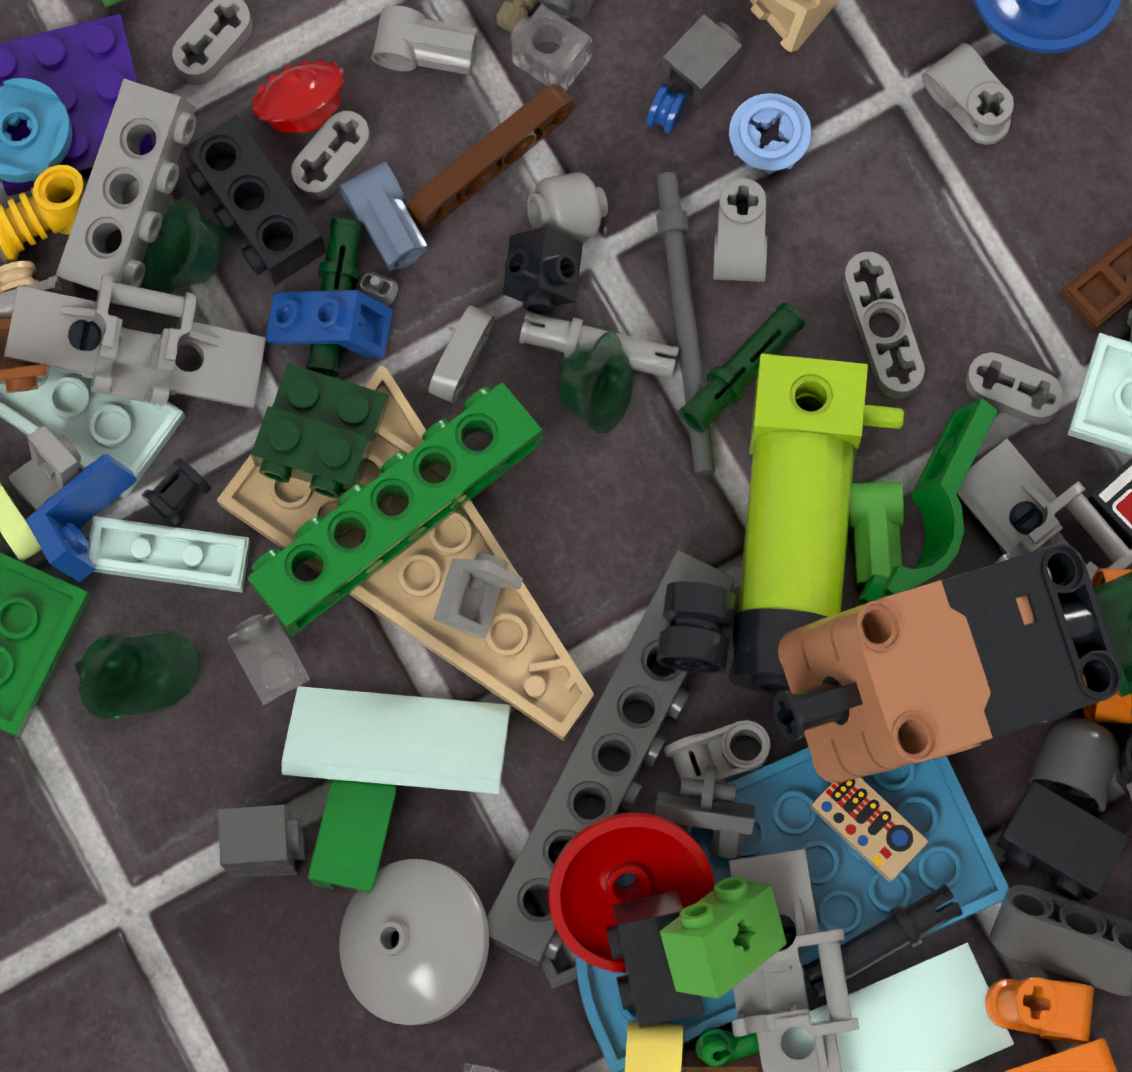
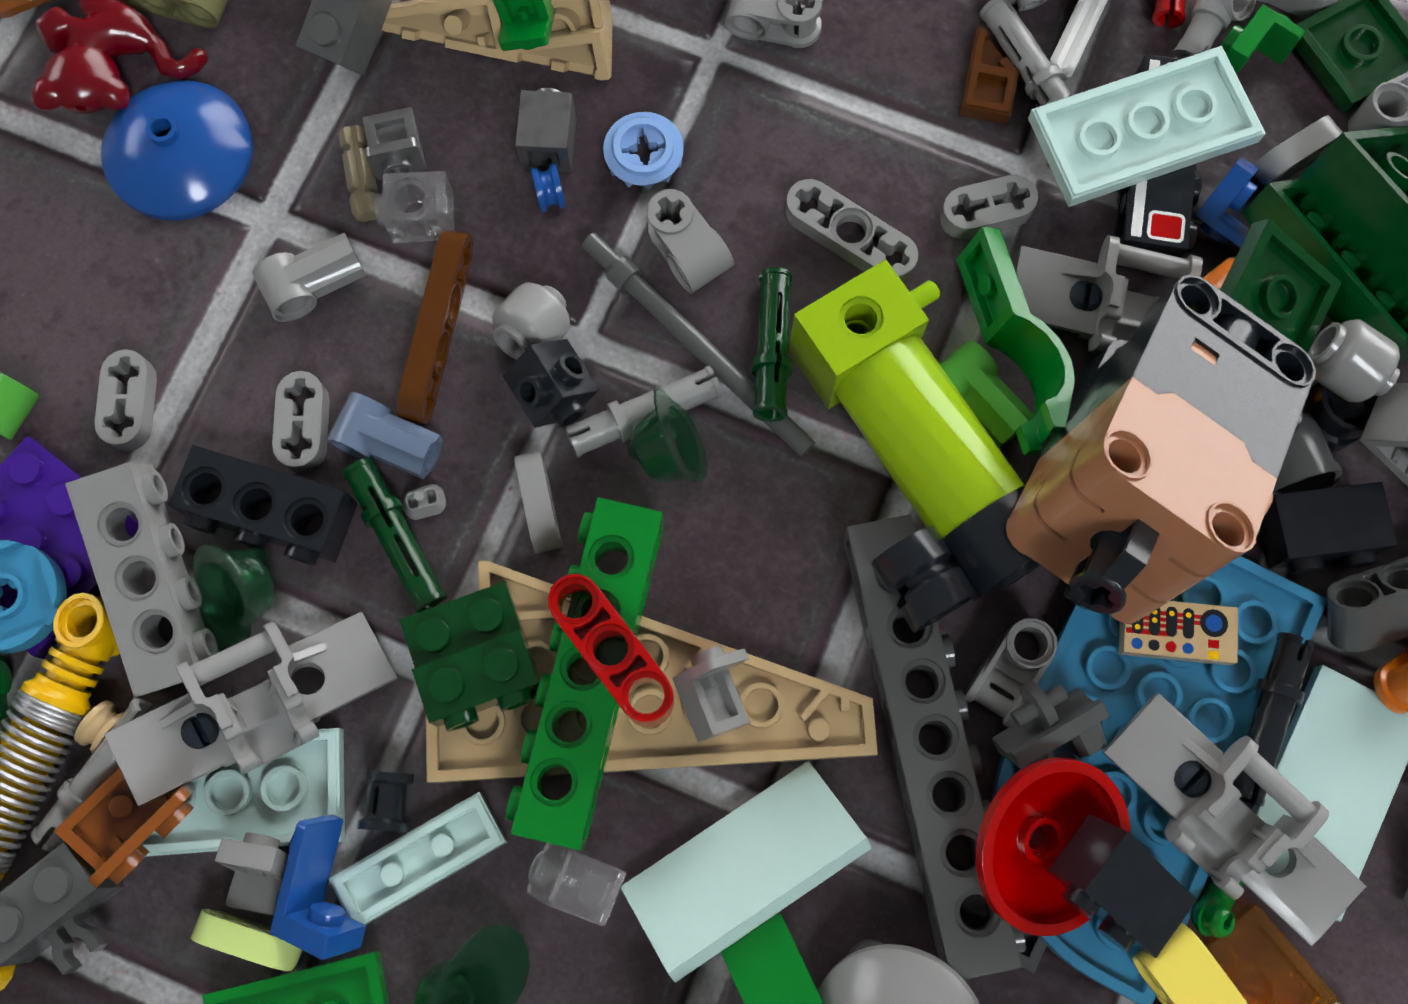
camera: 40 degrees left, 0 degrees up
red piece [251,58,344,133] -> none
blue bracket [266,290,393,360] -> none
bright green brick [660,876,787,999] -> none
none -> red beam [548,574,675,727]

